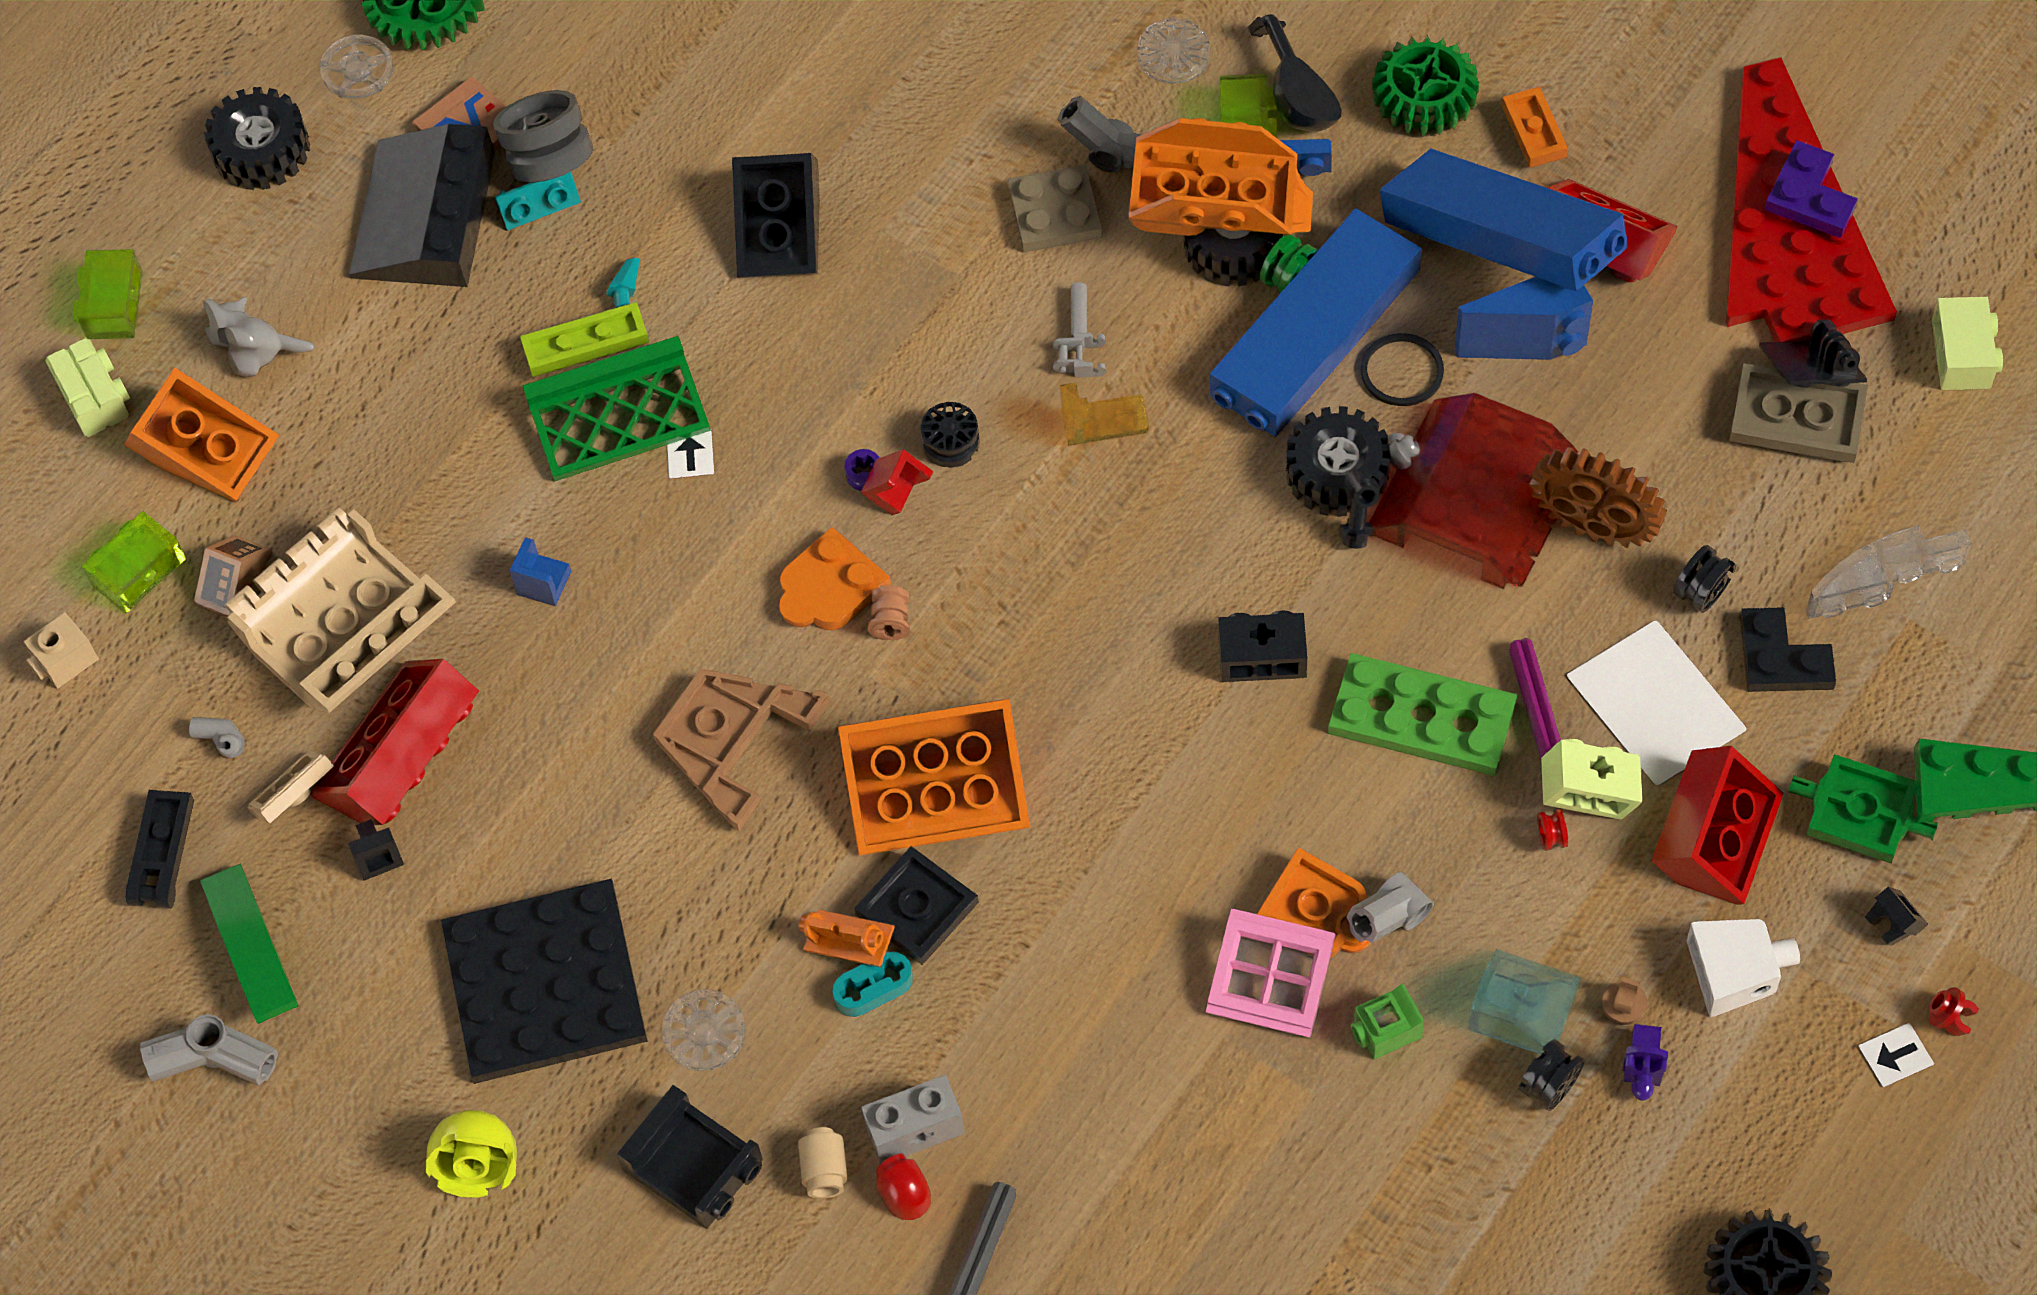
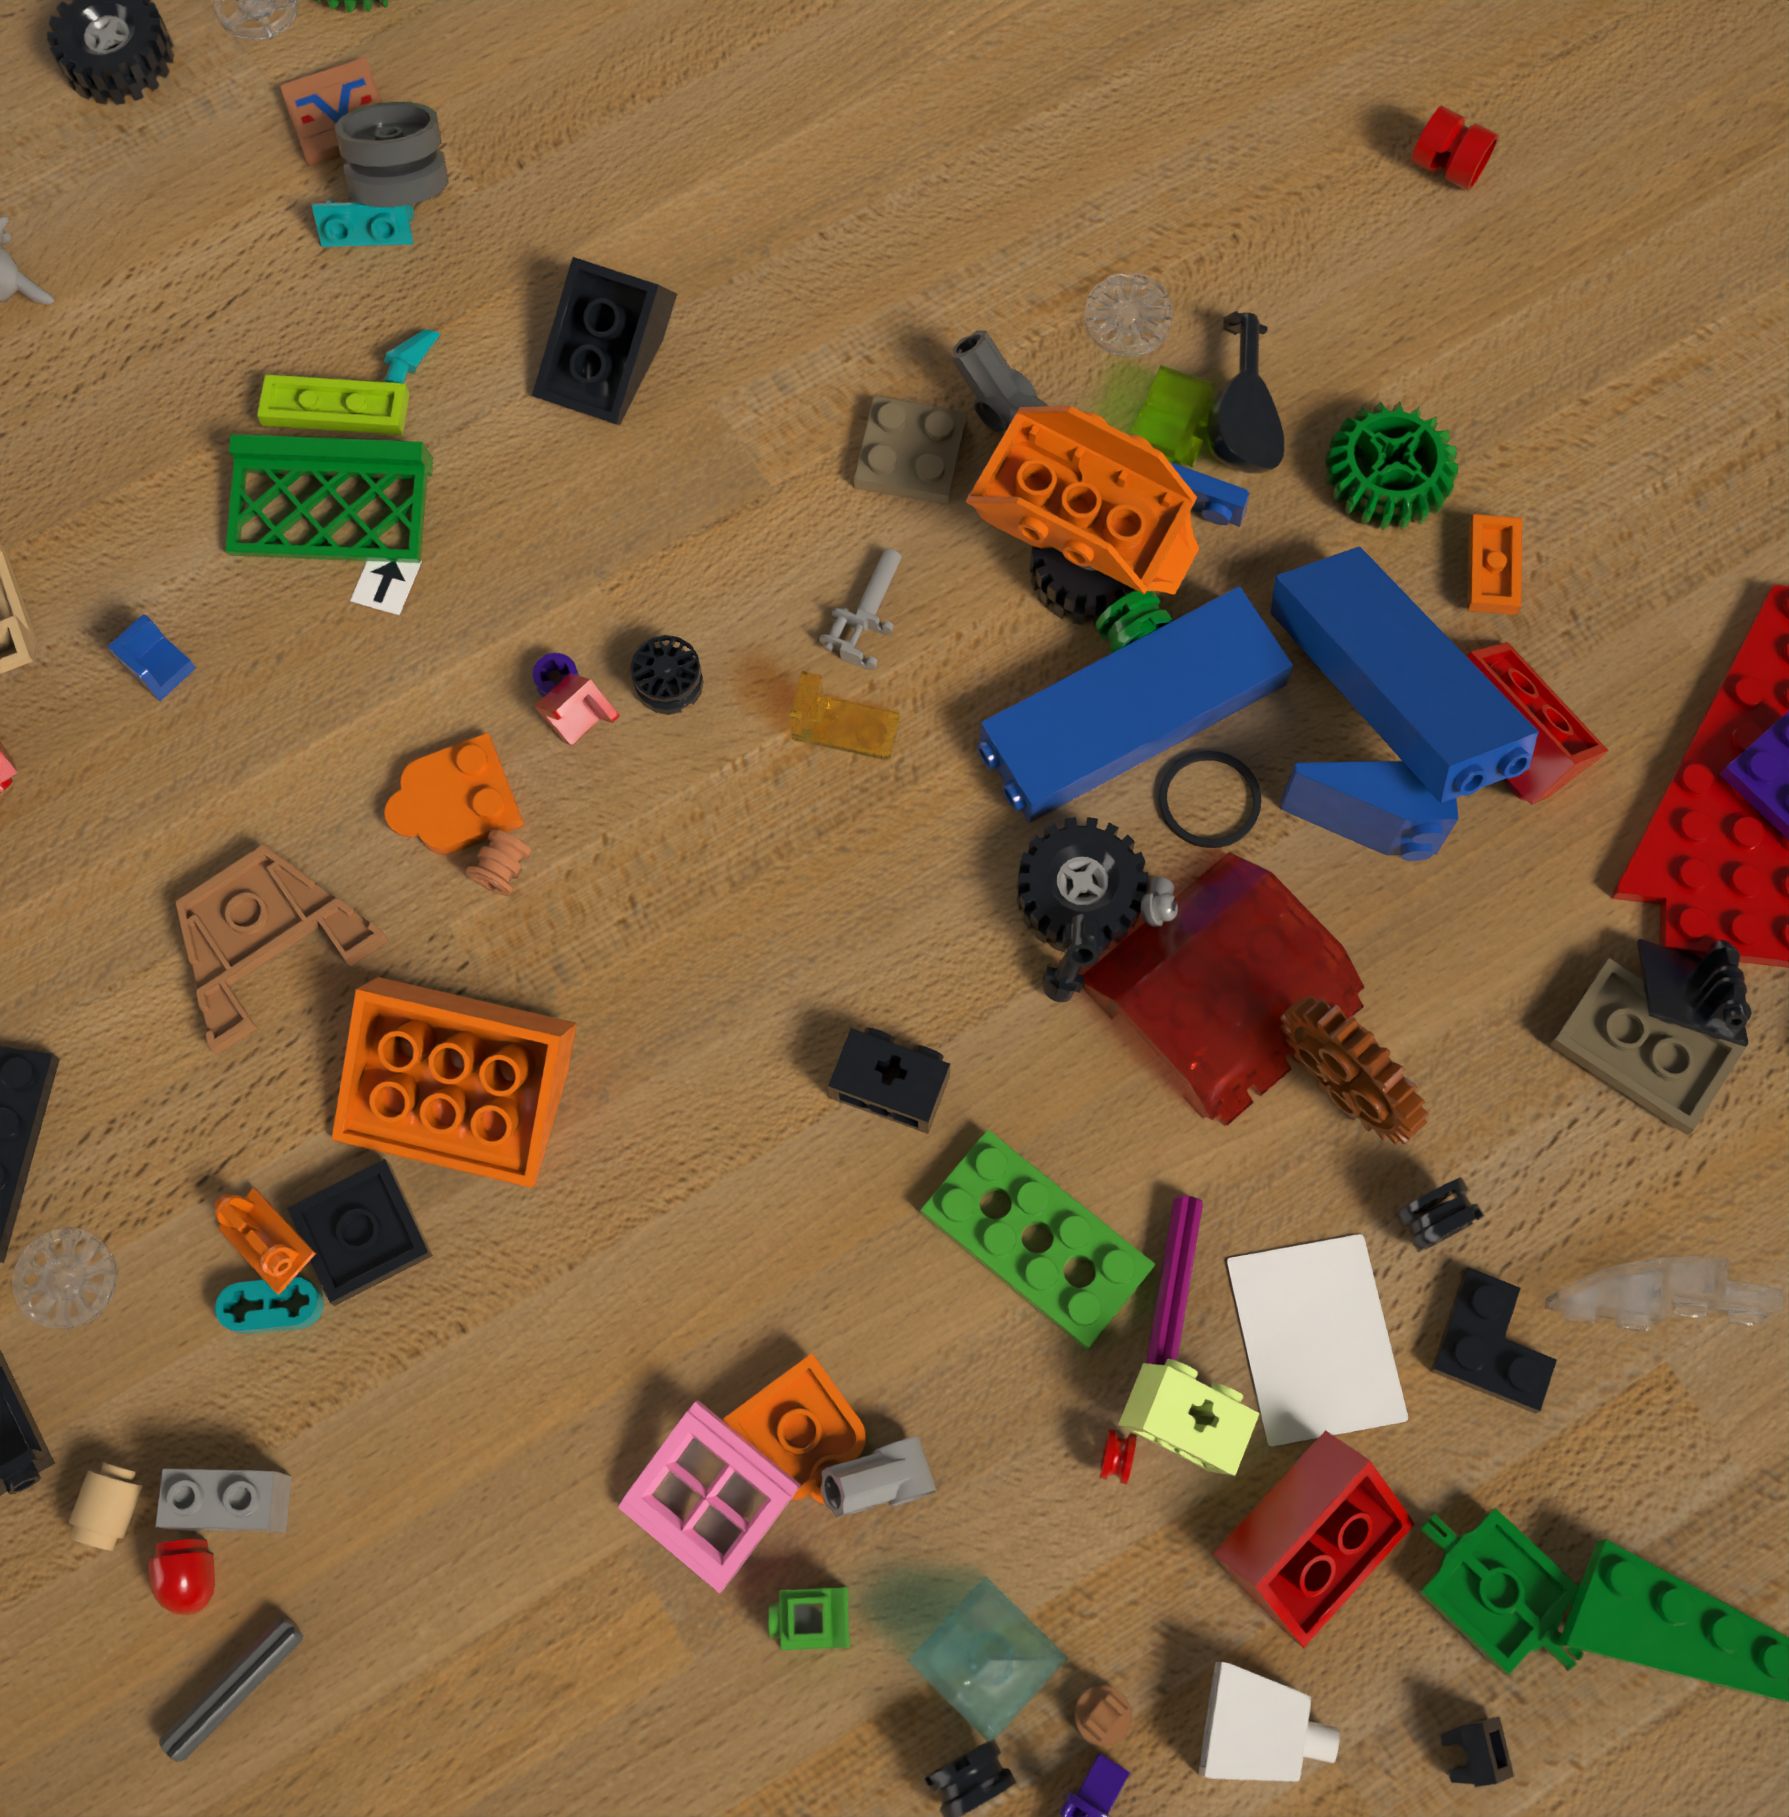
camera: 20 degrees right, 10 degrees up
black slope [349,124,495,287] -> none

